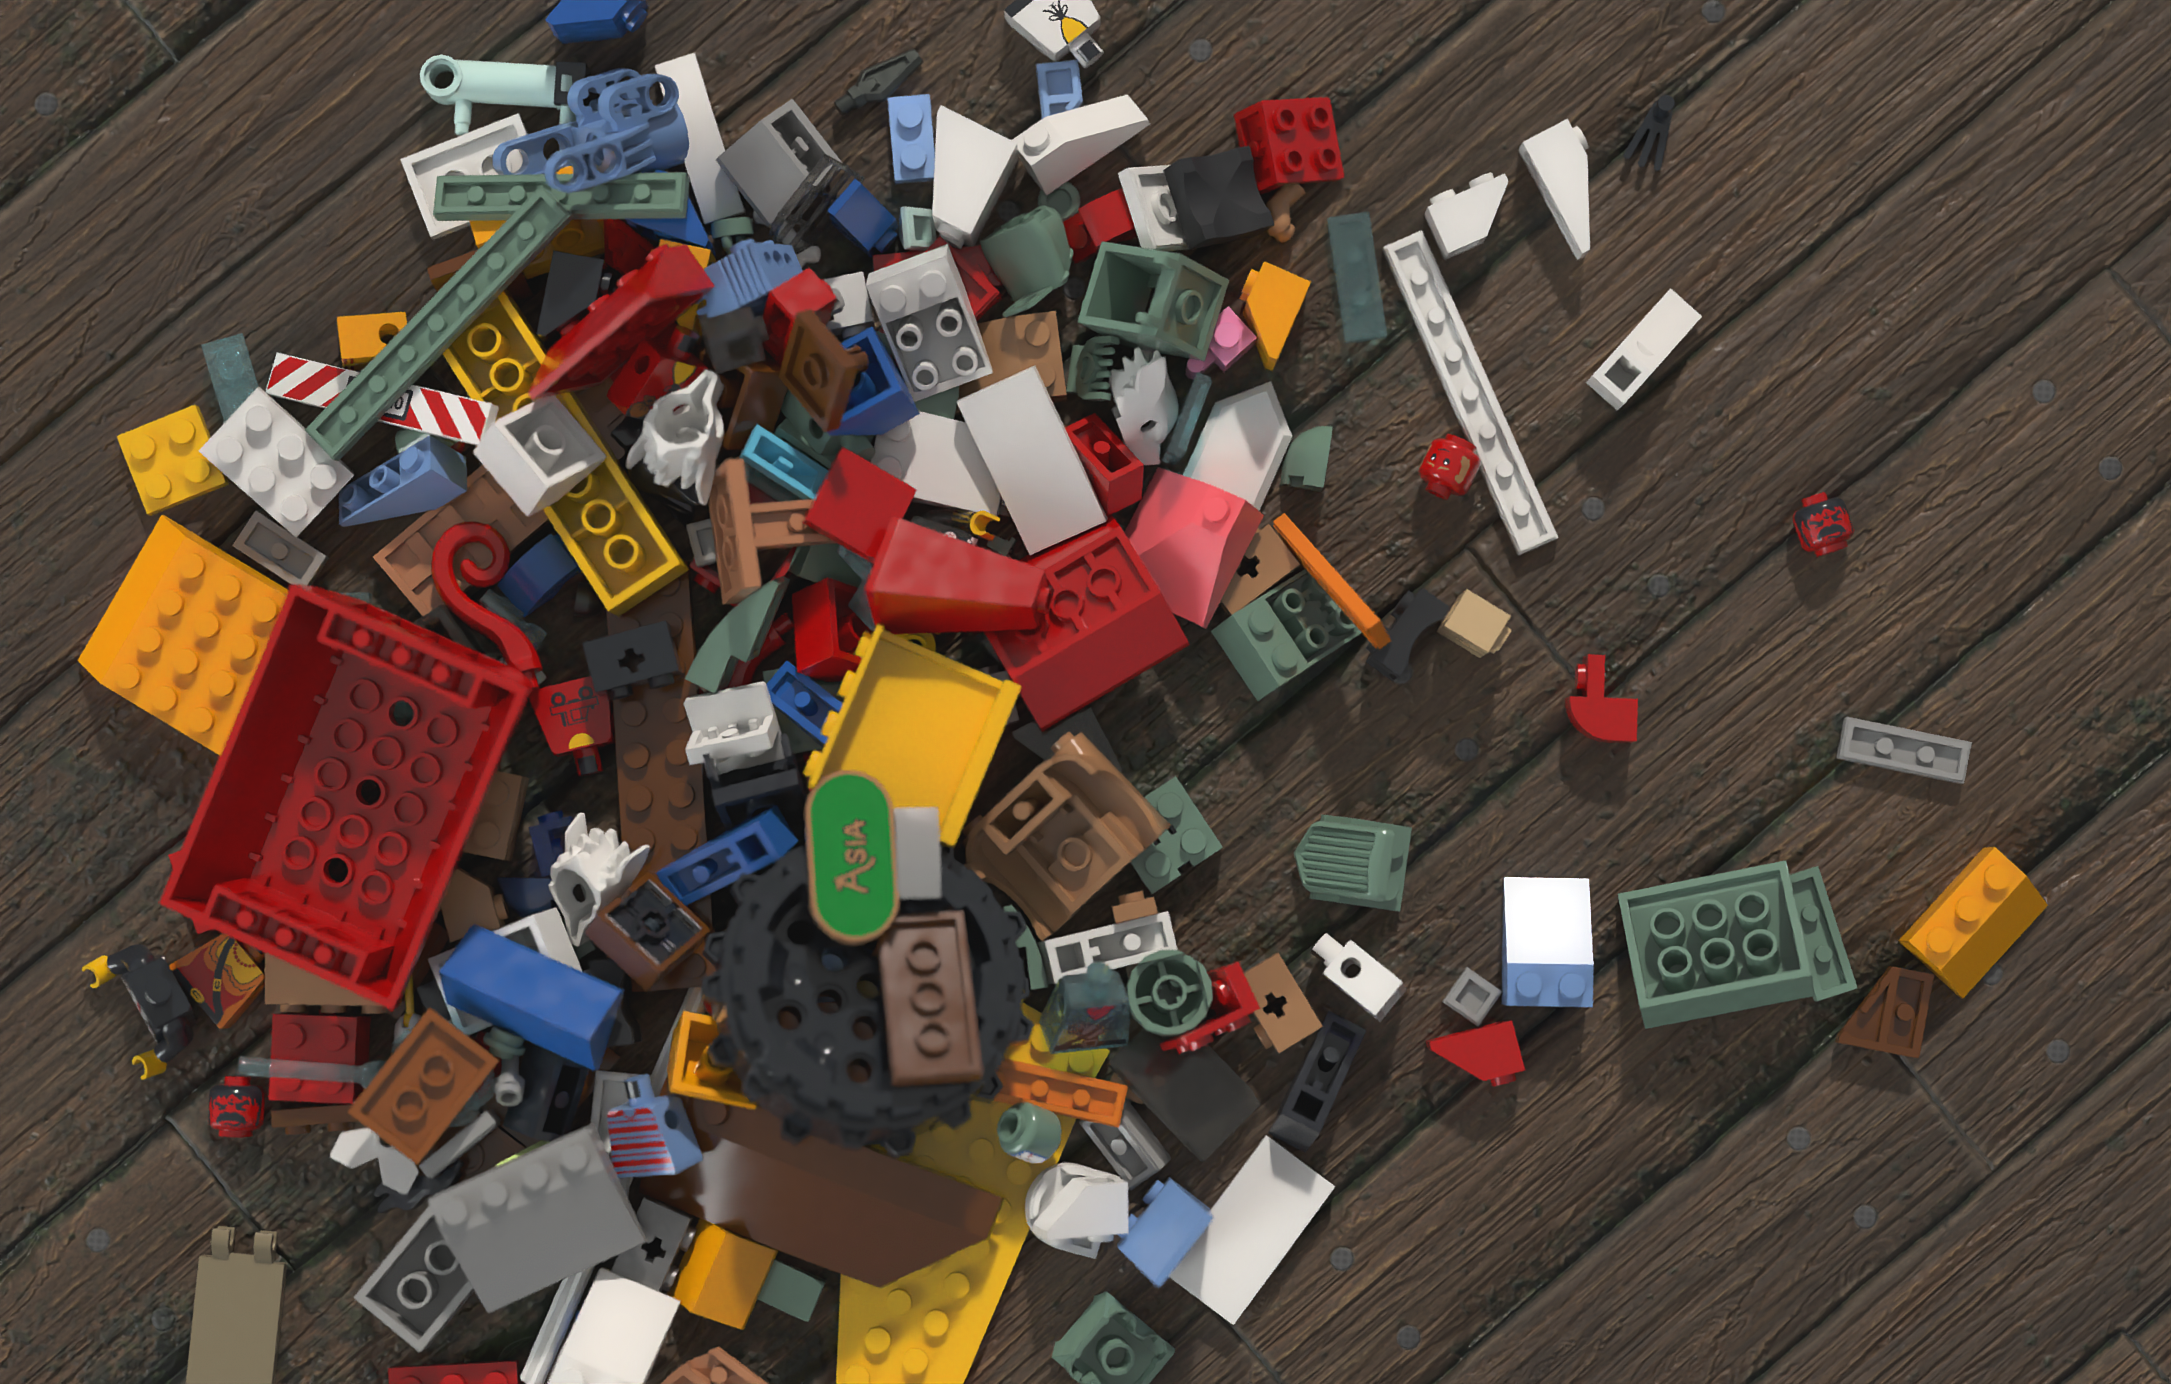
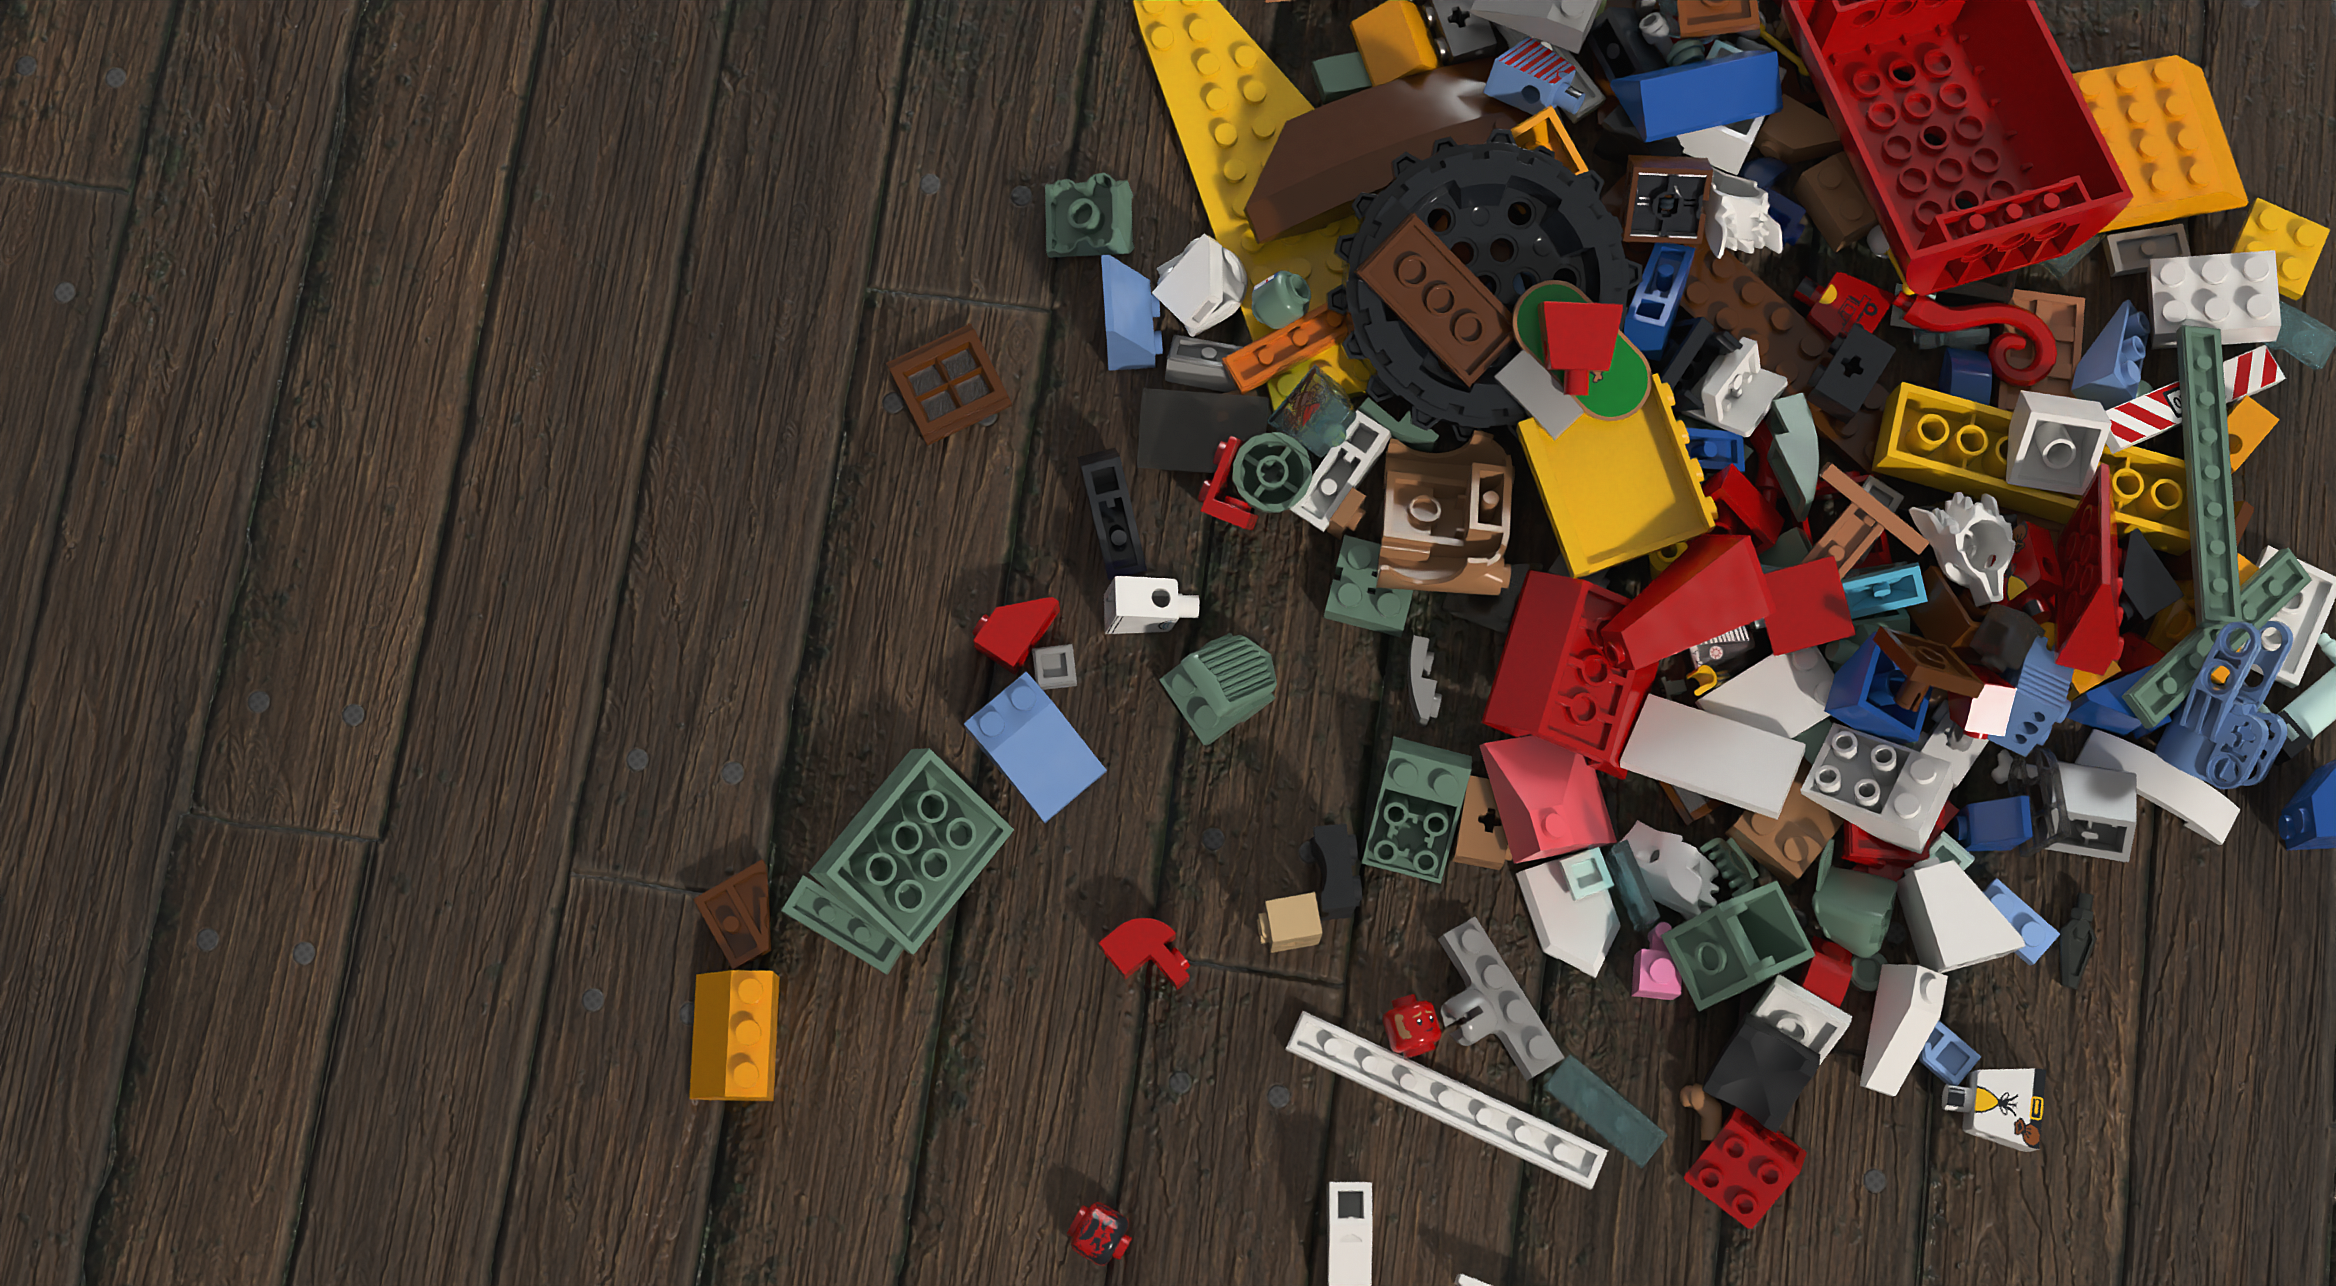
camera: 140 degrees right, 10 degrees down
sand green tile [710,217,754,255] -> none
red slope [1065,413,1144,516] -> none
white tile [1169,1135,1335,1325] -> none
light orange slope [1240,261,1311,371] -> none
medium nougat brick [1244,953,1323,1053] -> none
orange tile [1273,513,1391,650] -> none
sand green brick [1279,426,1332,492] -> none
white slope [1424,172,1508,260] -> none
light grey tile [1836,717,1972,784] -> none
none -> reddish brown piece [886,323,1012,446]
none -> light grey slope [1407,635,1442,728]
none -> light grey plate [1438,916,1564,1081]
none -> red torso [1538,301,1623,396]
none -> light aqua plate [1558,847,1614,901]

